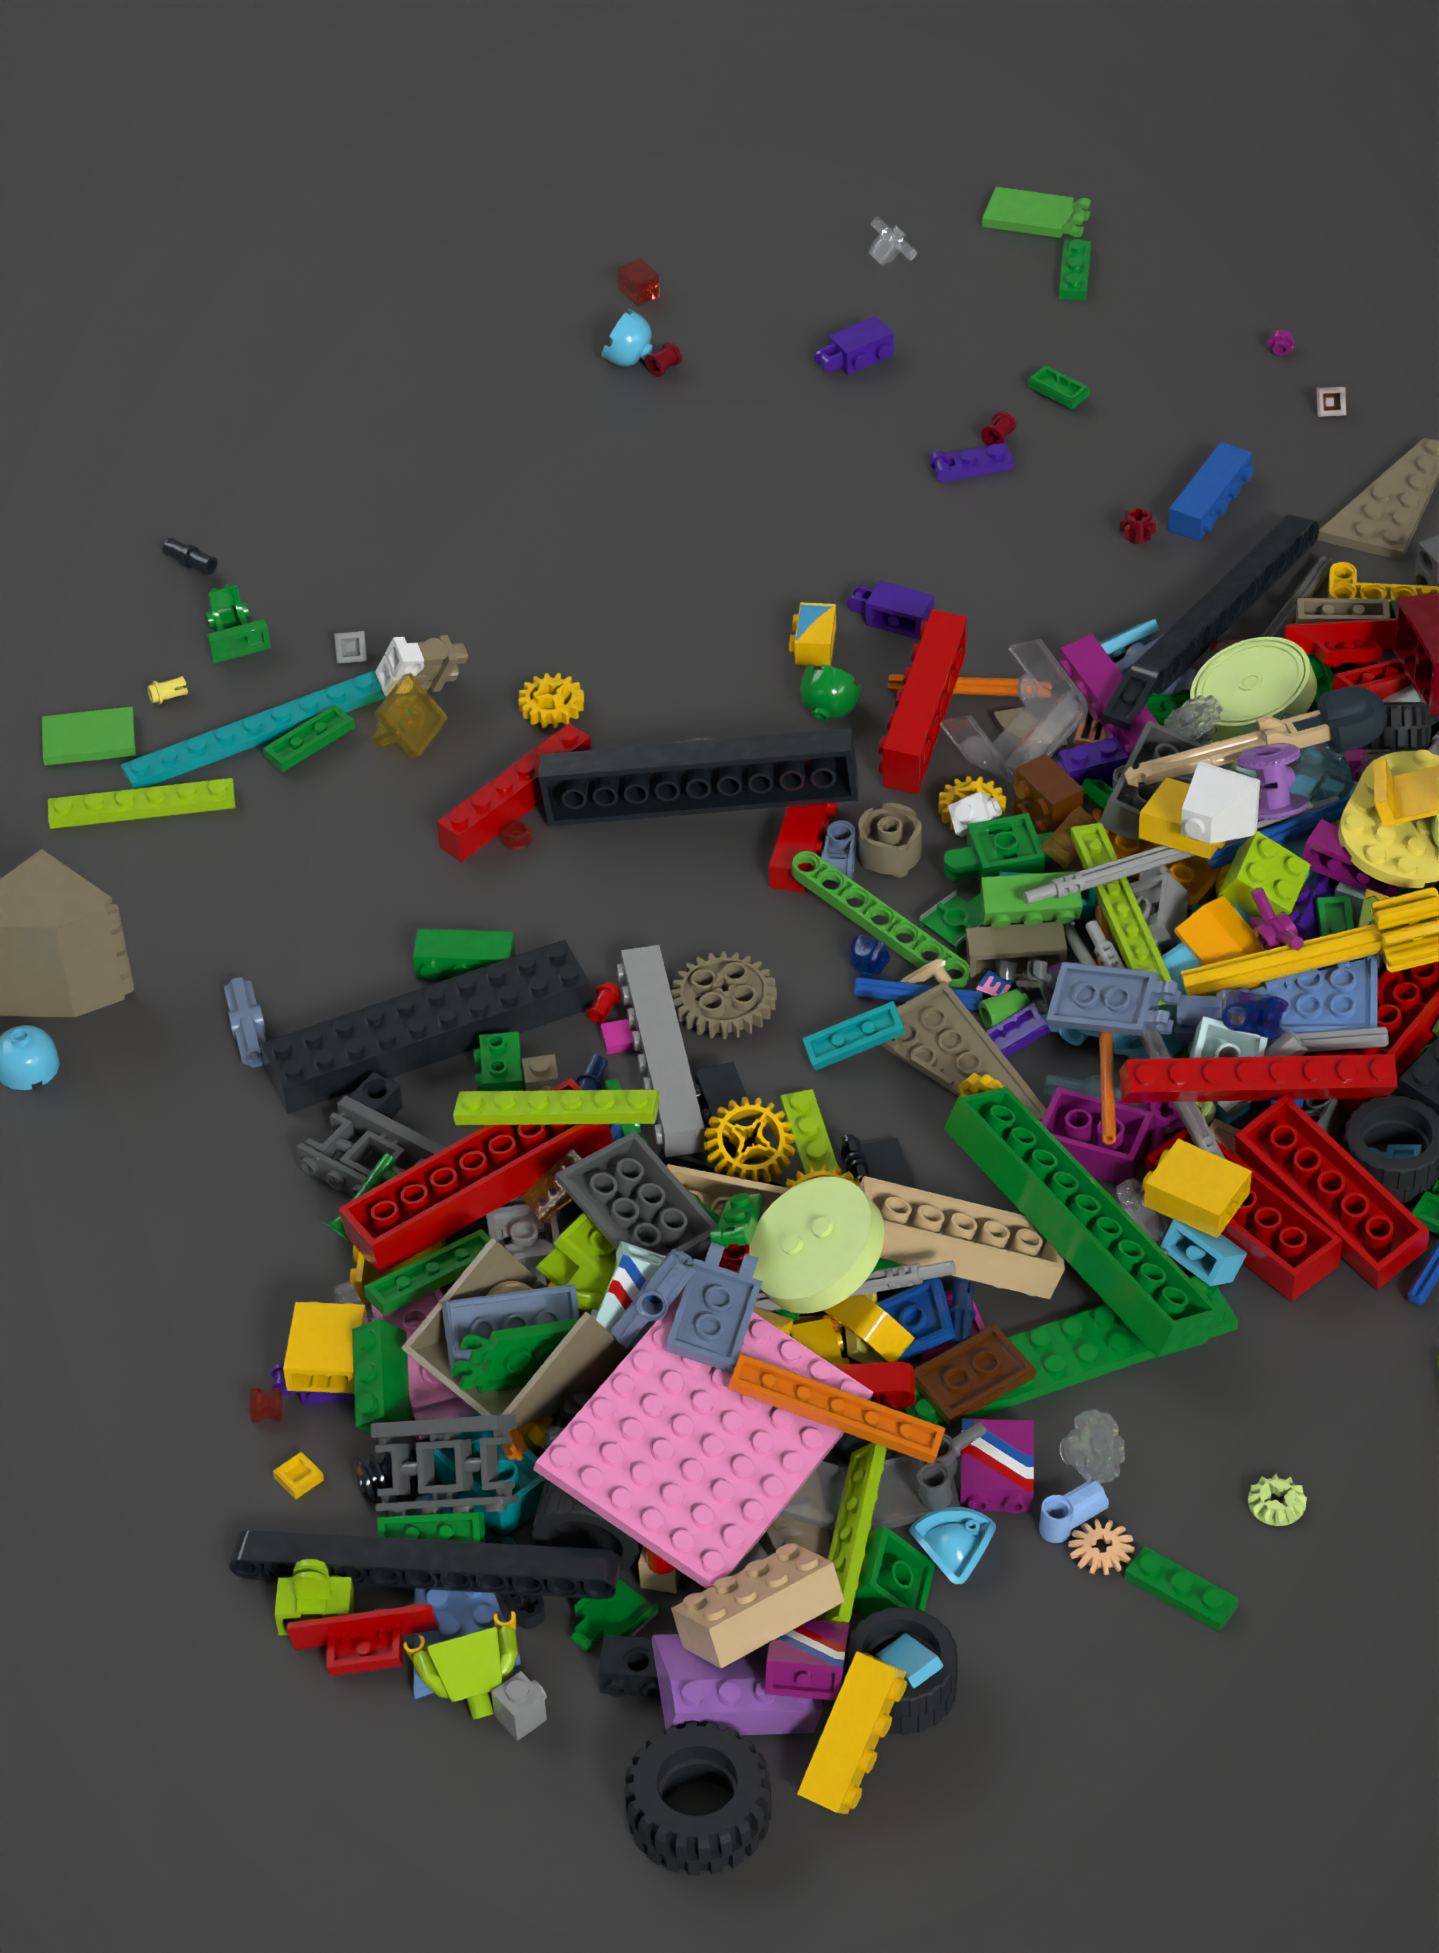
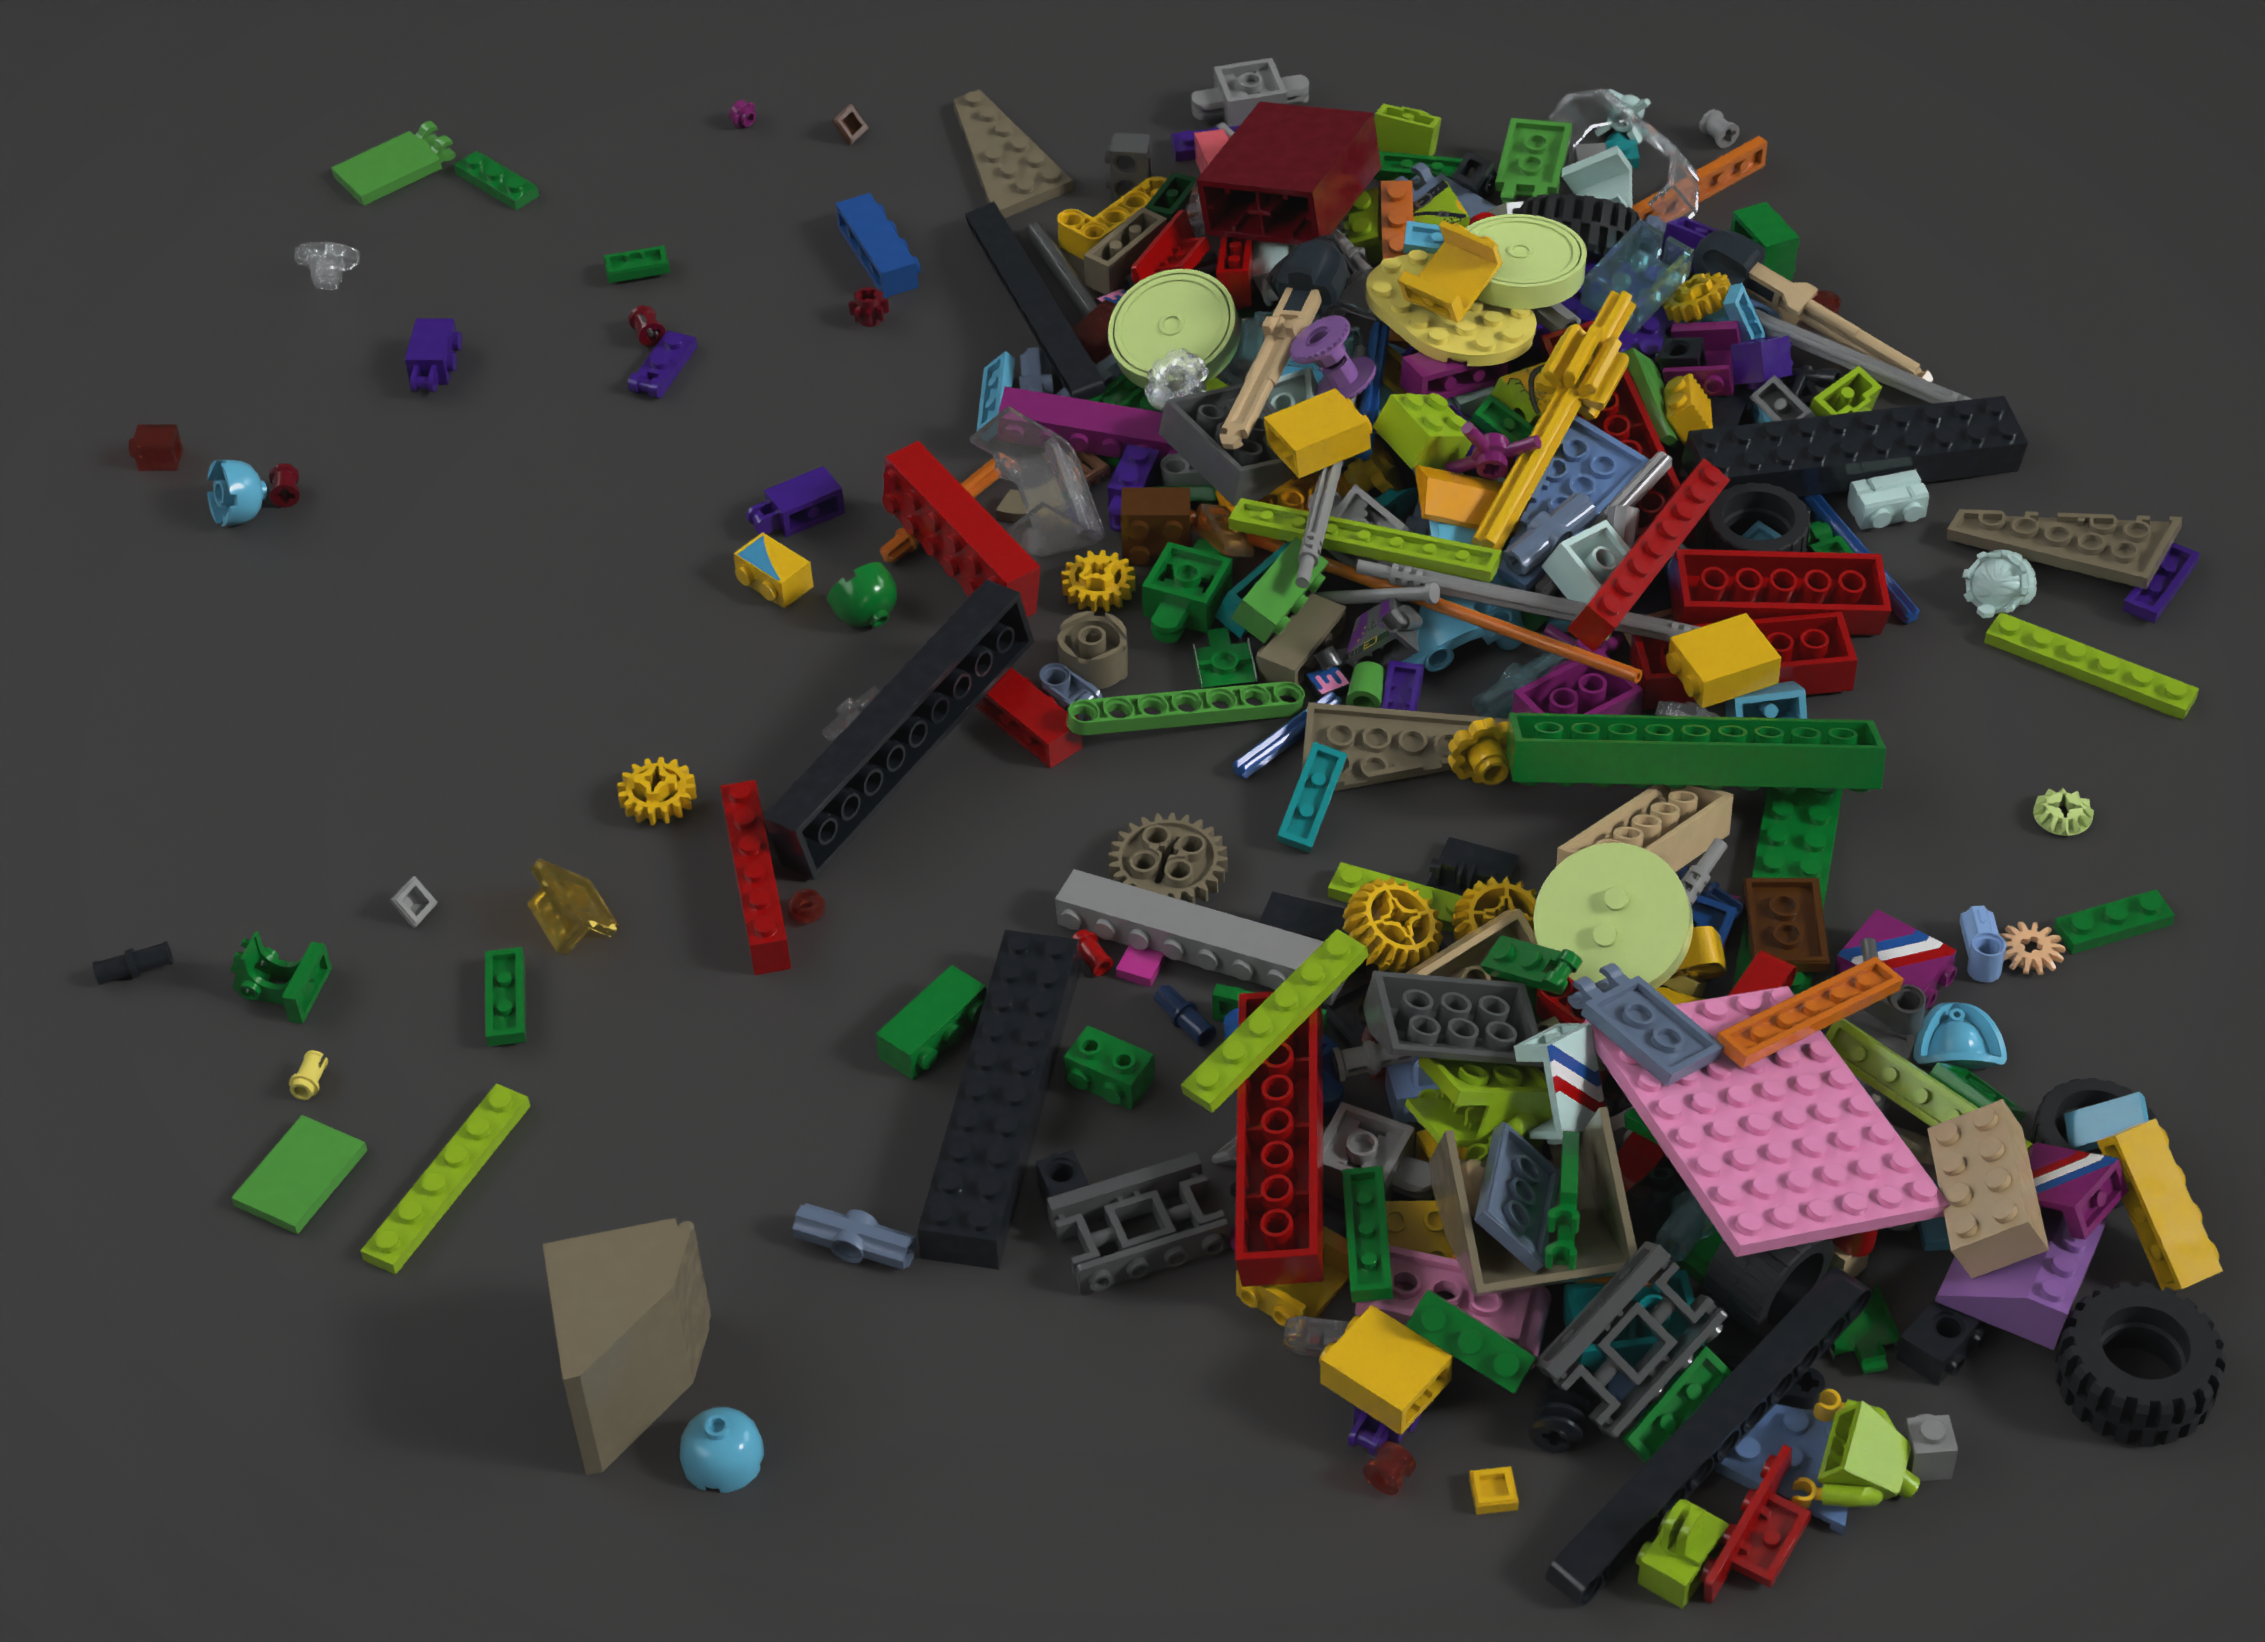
camera: 55 degrees left, 0 degrees up
teal plate [120,670,389,789] -> none
green piece [321,1152,398,1242] -> none
hips [375,635,468,696] -> none
clear orange slope [521,1149,582,1222] -> none
dark tan brick [522,1054,559,1091] -> none
sand blue piece [611,1249,698,1348] -> none
clear blue piece [847,935,891,977] -> none
tan bar [899,959,953,984] -> none
white bracket [948,791,1002,837] -> none
sand blue tile [1046,962,1182,1037] -> none
clear plant [1060,1409,1125,1483] -> none
black plate [1102,669,1156,732] -> none
white slope [1181,761,1260,844] -> none
clear blue piece [1222,990,1289,1039] -> none

